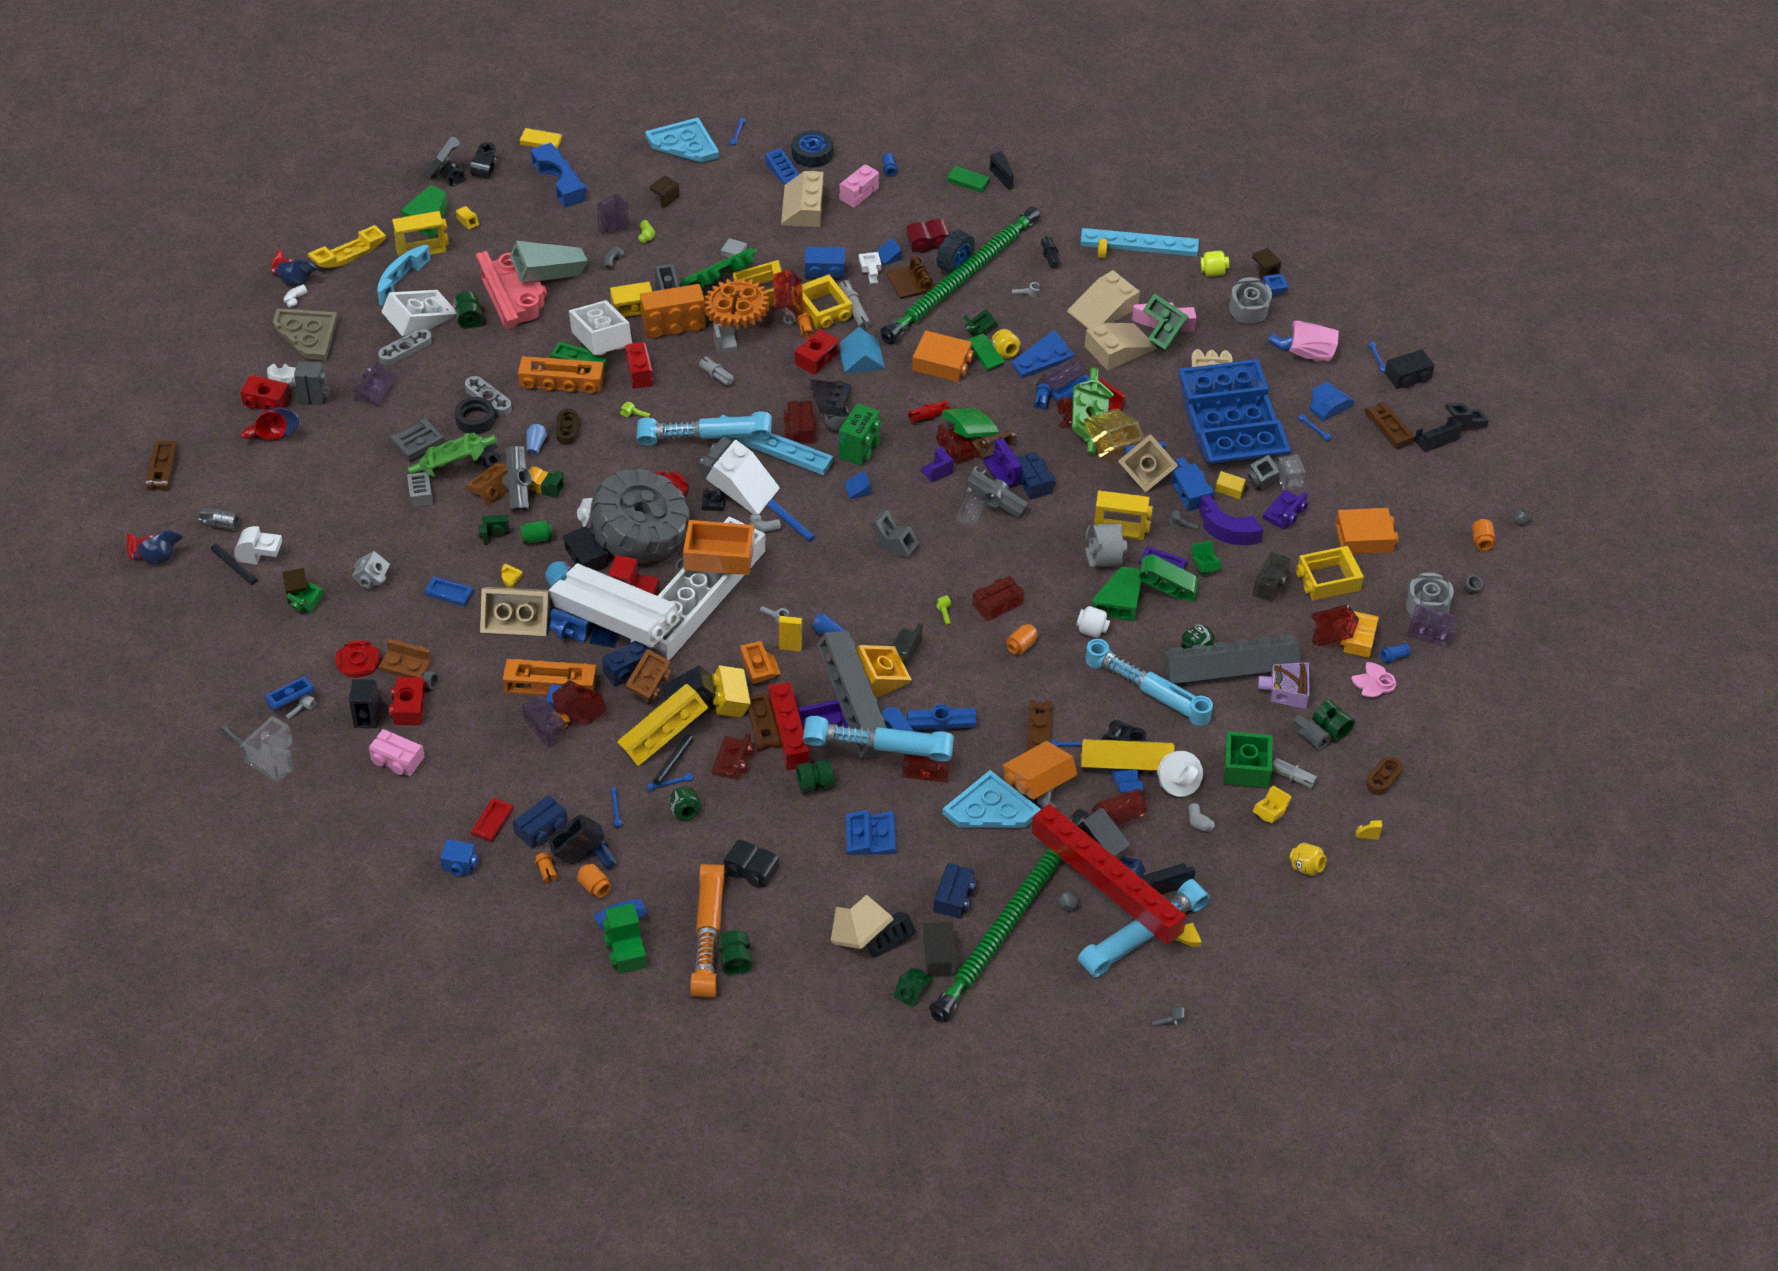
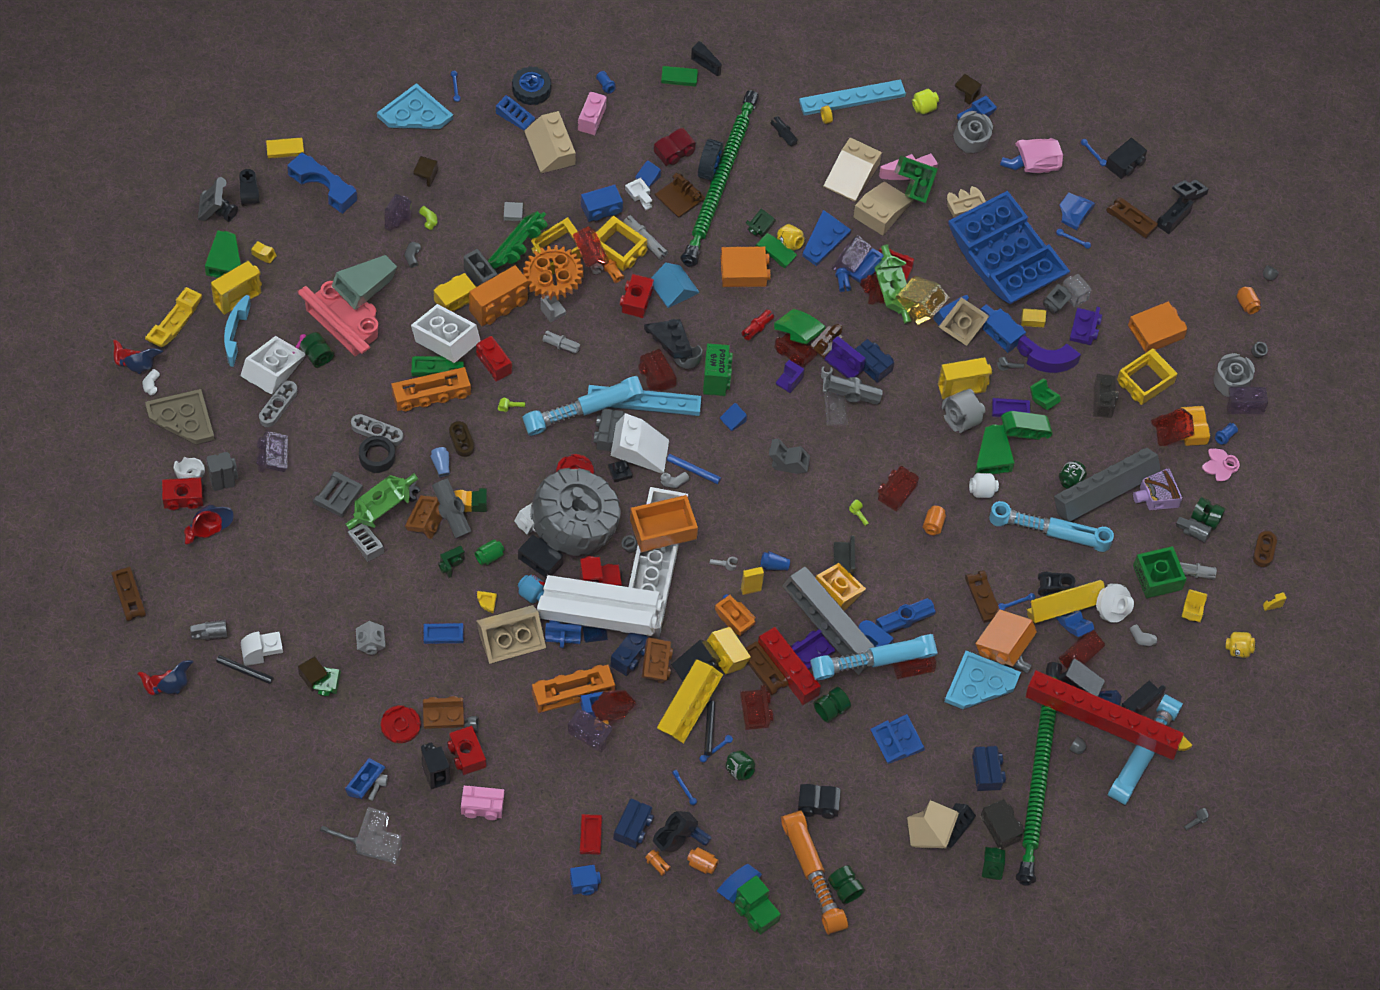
camera: 25 degrees left, 10 degrees up
light grey hand [1012,282,1040,297] -> none

